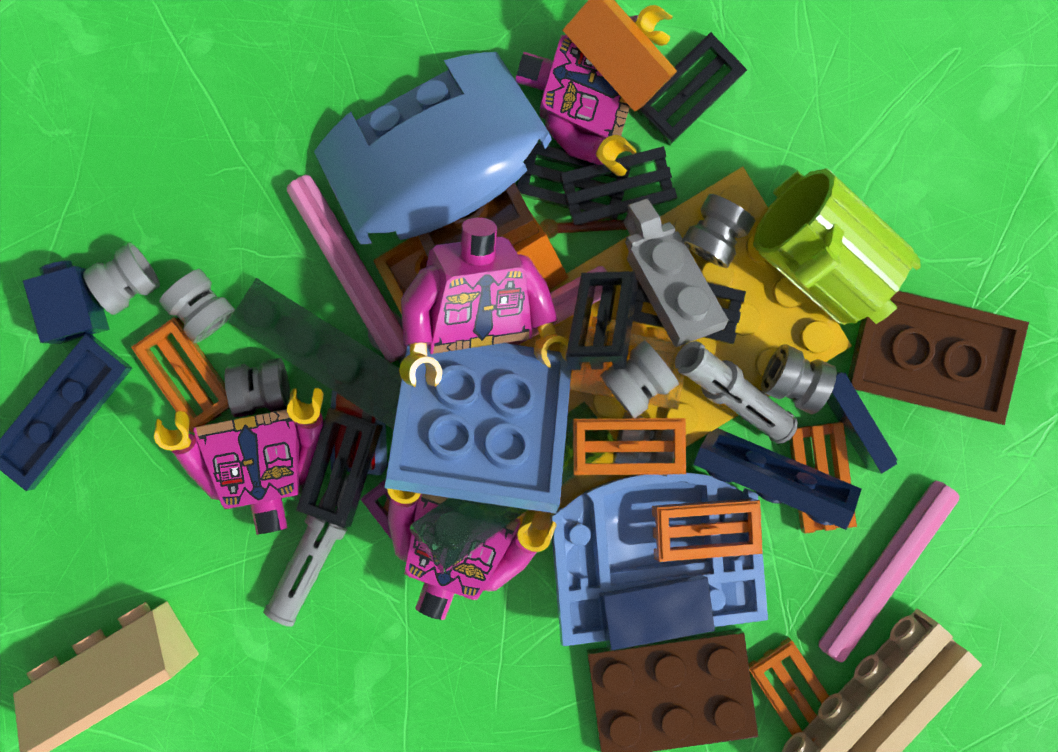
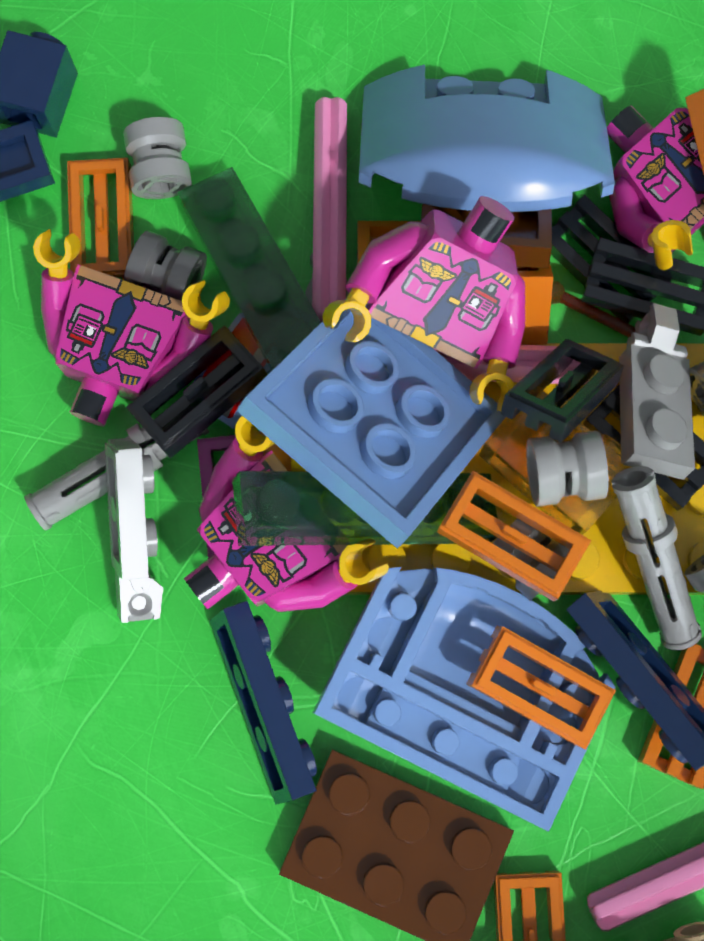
camera: 25 degrees right, 10 degrees down
light grey wheel [83,242,160,315] -> none
dark blue tile [599,575,715,651] -> none
none -> hinge [105,438,163,622]
none -> dark blue plate [210,601,317,805]

